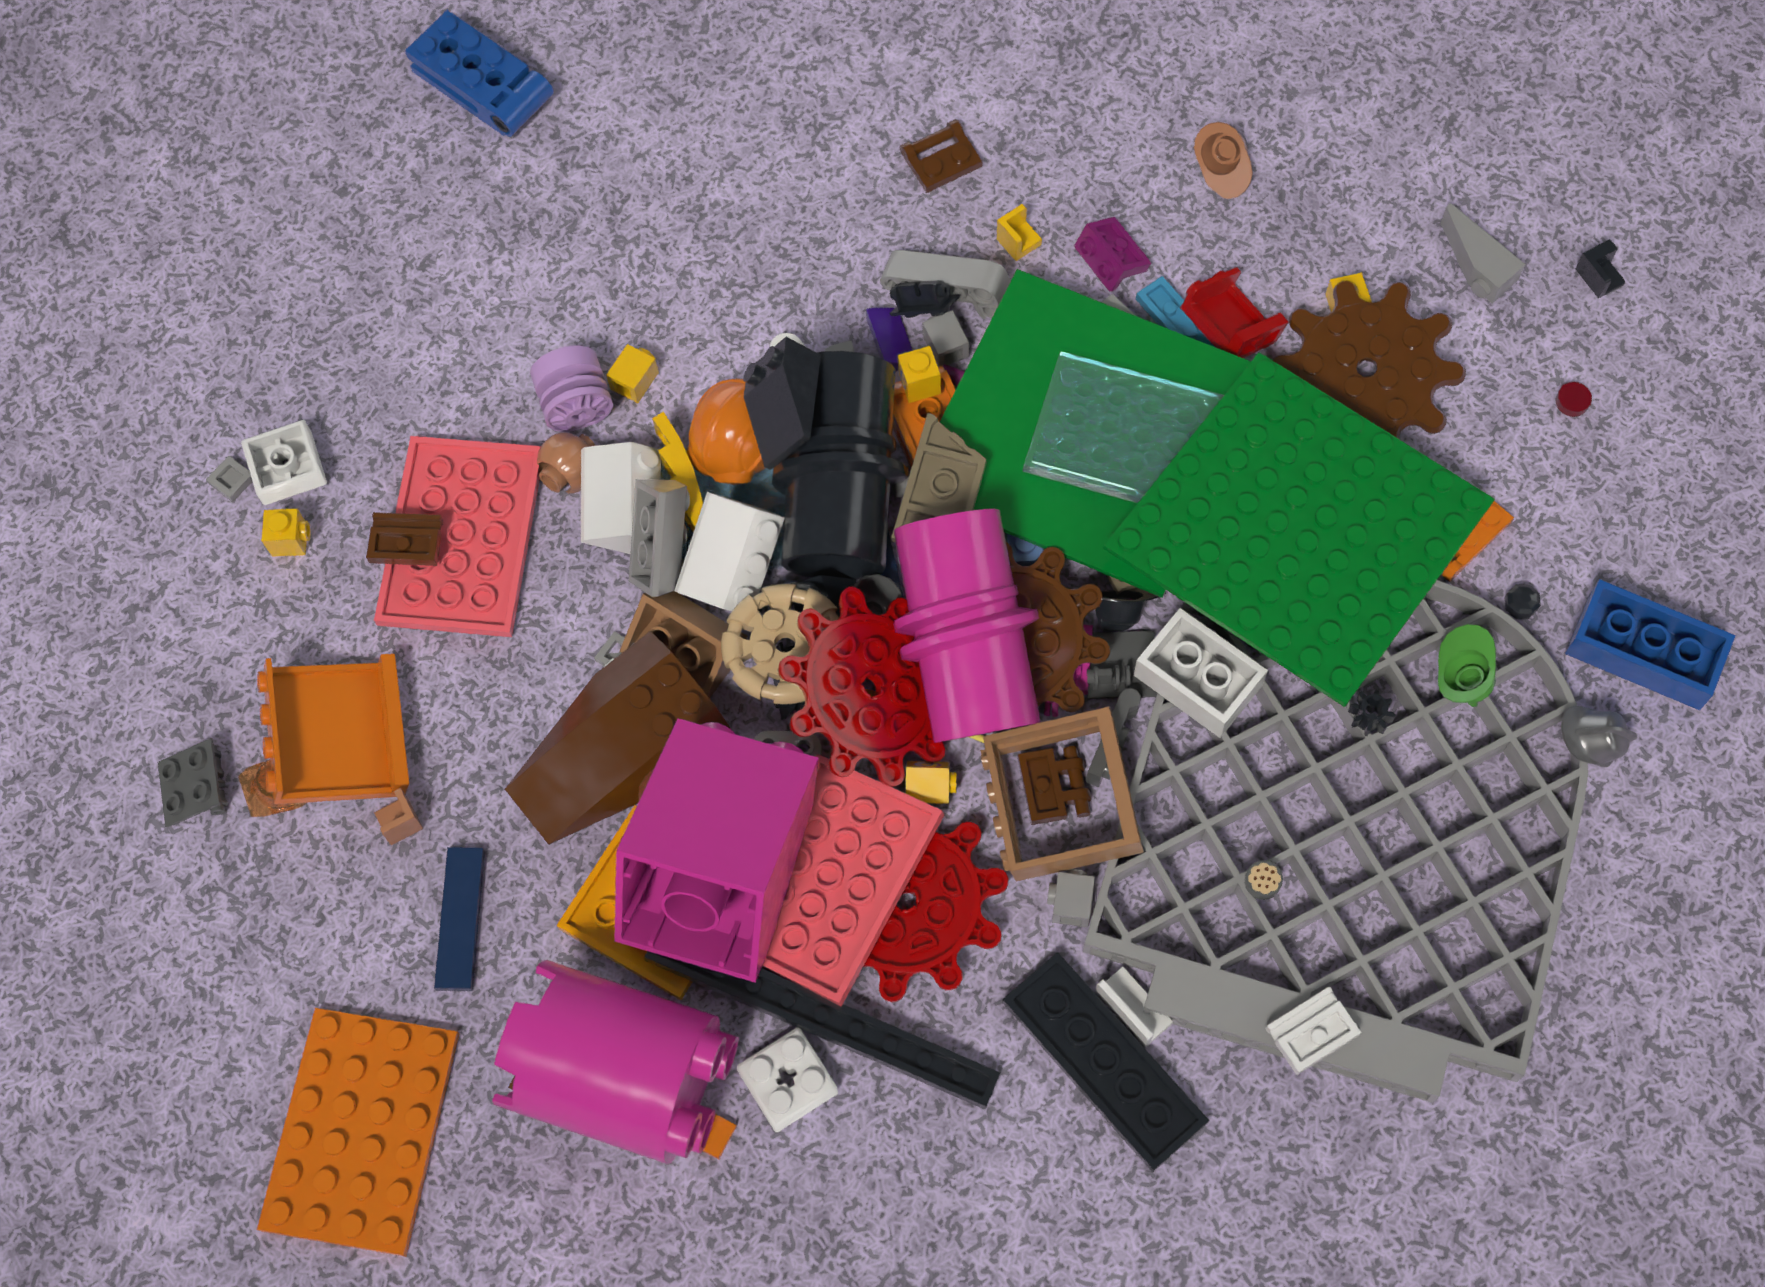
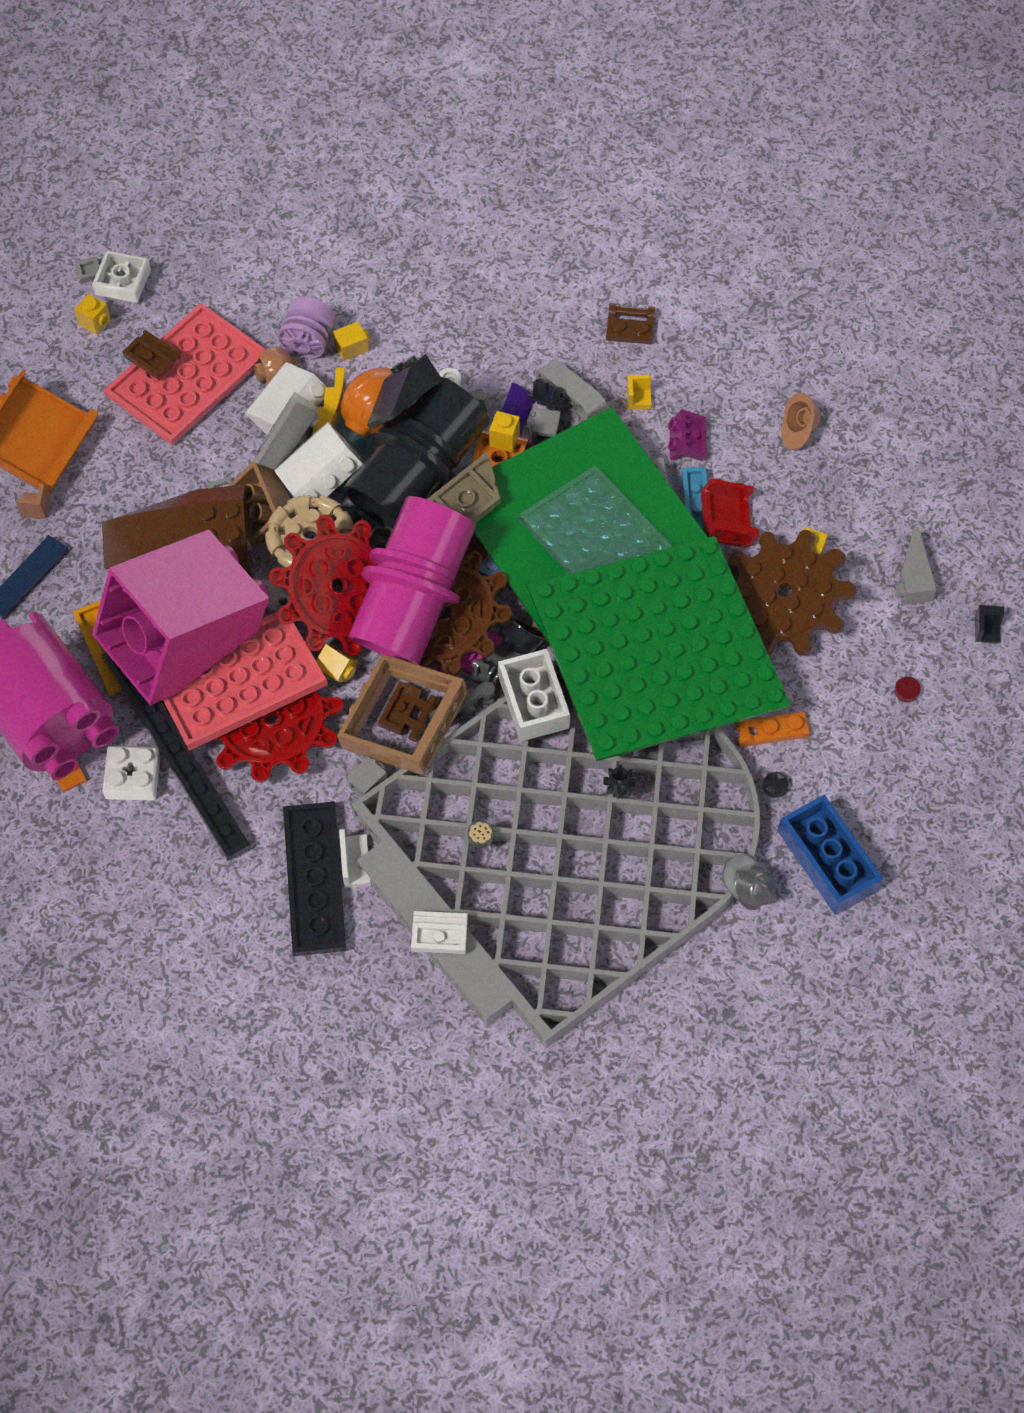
camera: 30 degrees right, 5 degrees down
blue hinge [405,10,554,137] -> none
bright green piece [1438,624,1496,707] -> none

